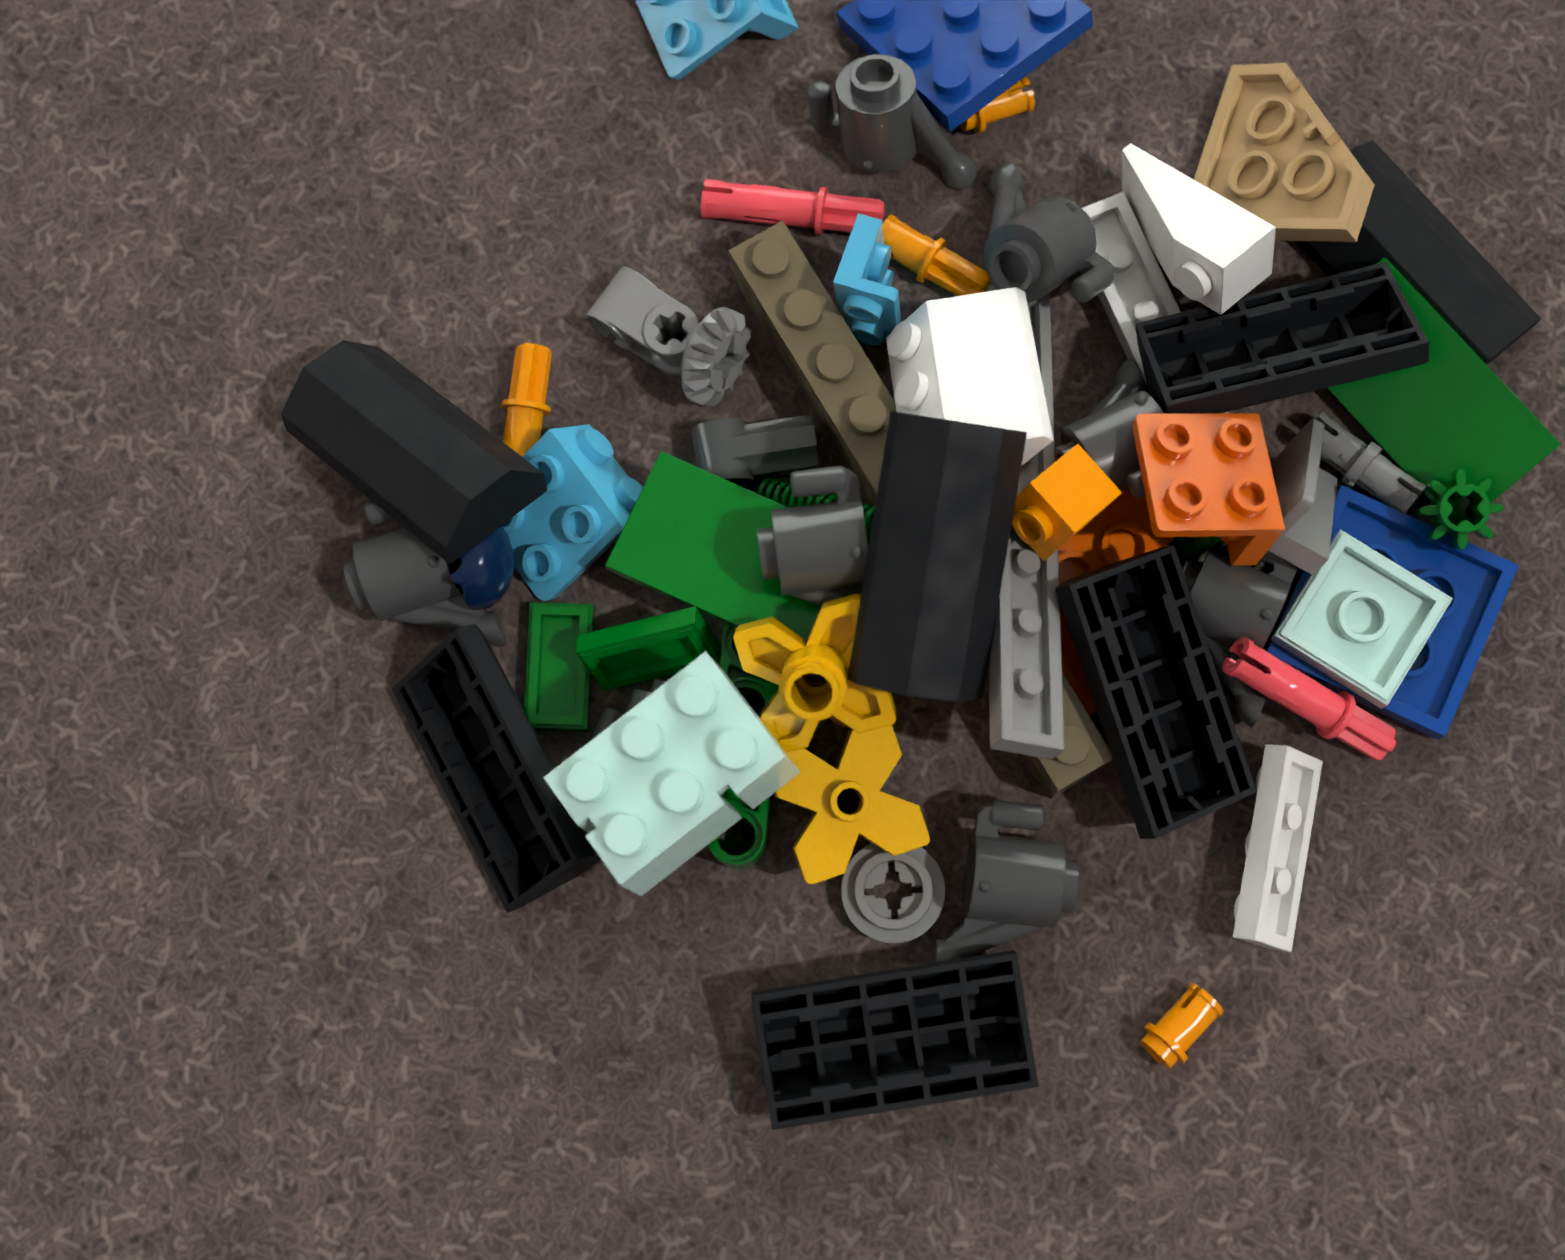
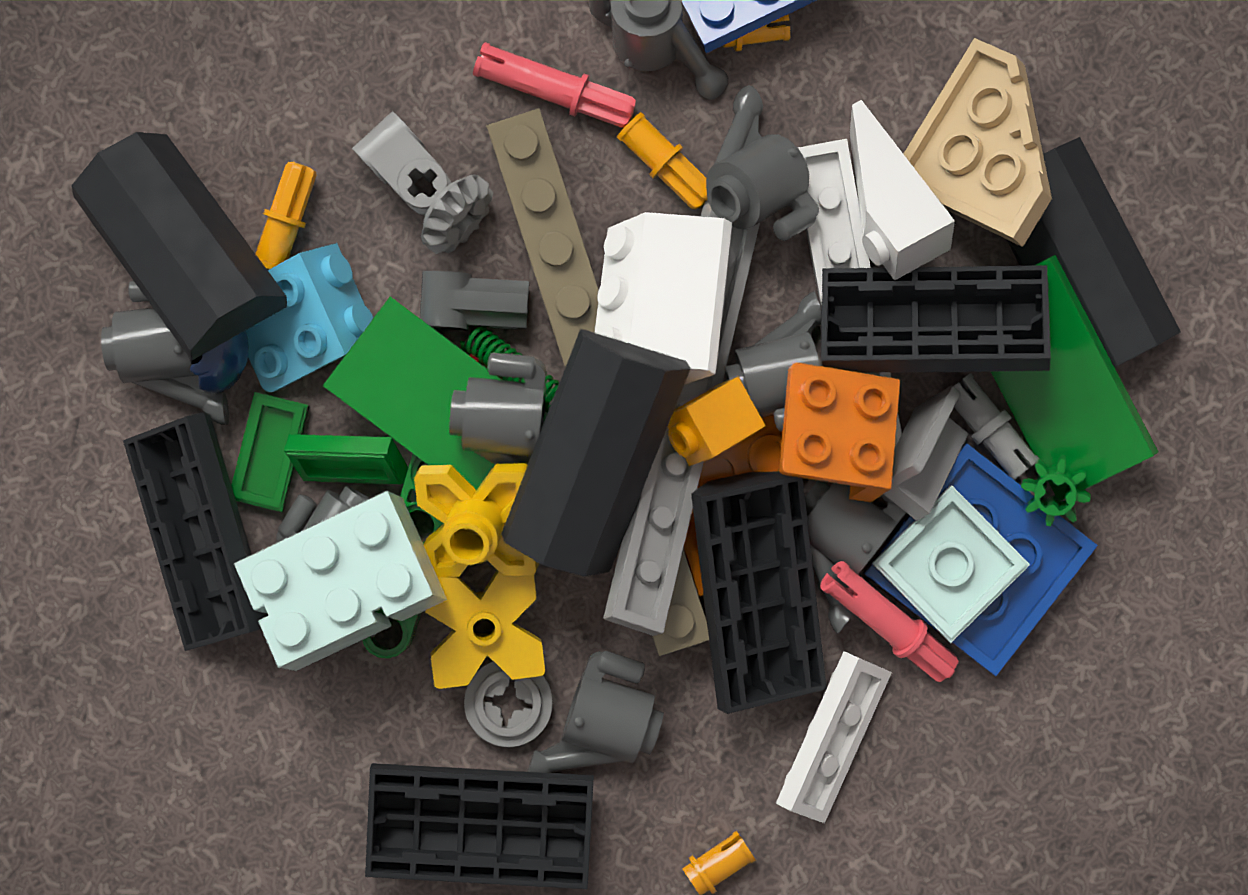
camera: 10 degrees right, 10 degrees up
medium azure bracket [833,213,901,346] -> none

